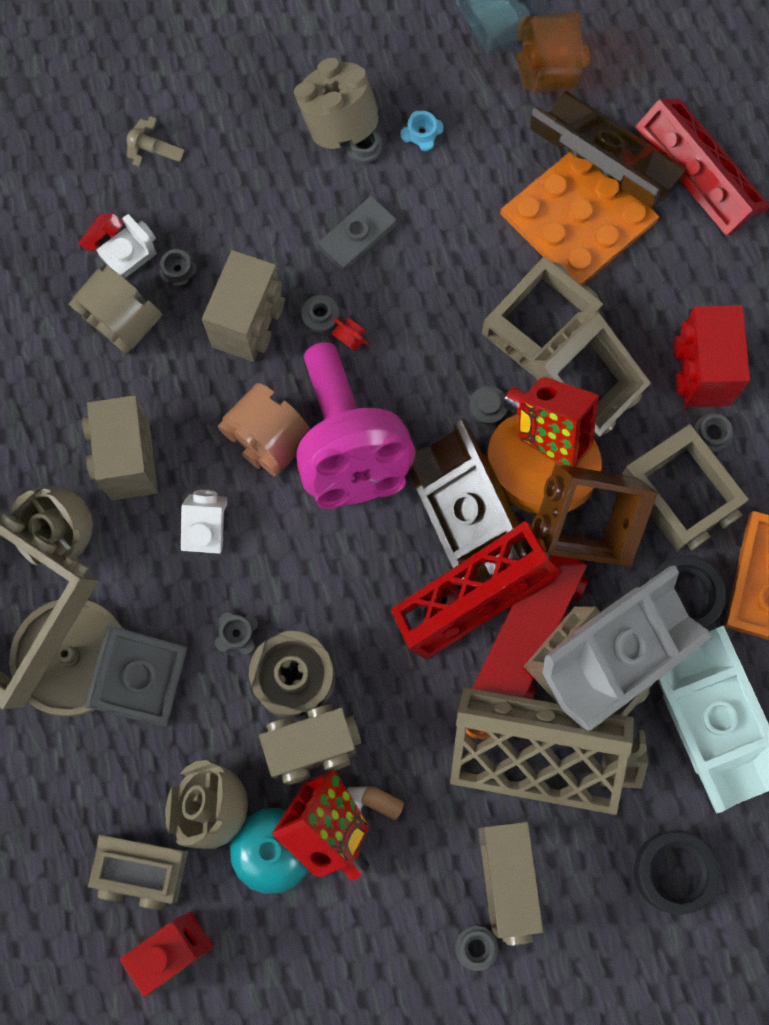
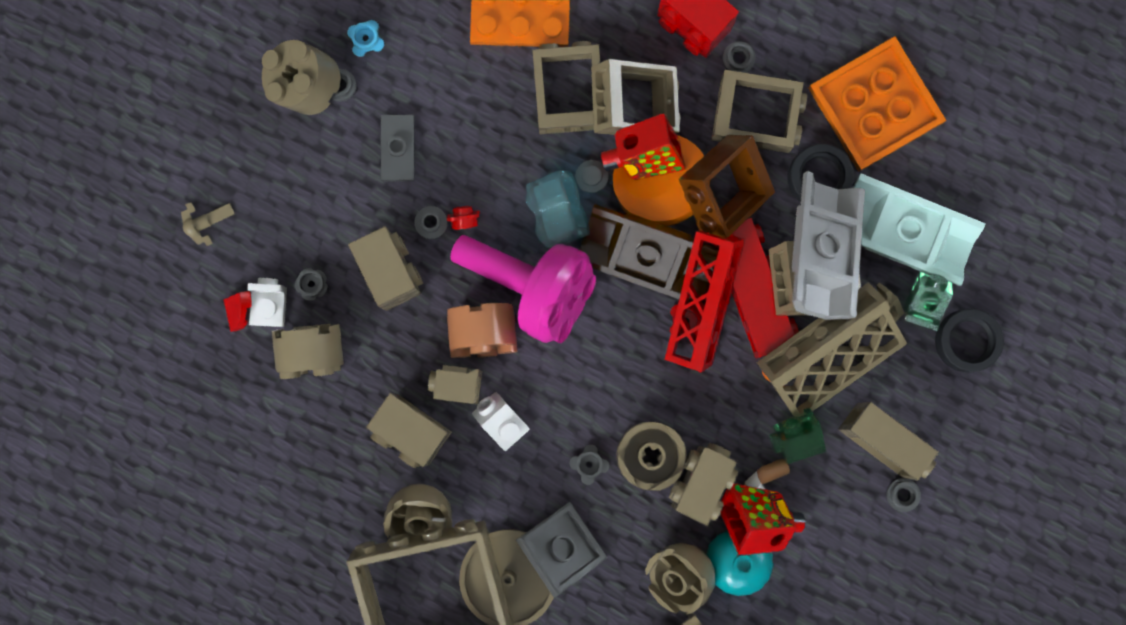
camera: 45 degrees left, 10 degrees up
none -> dark tan window [428,365,482,405]
none -> clear light blue brick [526,171,590,248]
none -> clear green brick [770,407,826,464]
none -> clear green brick [904,272,953,331]

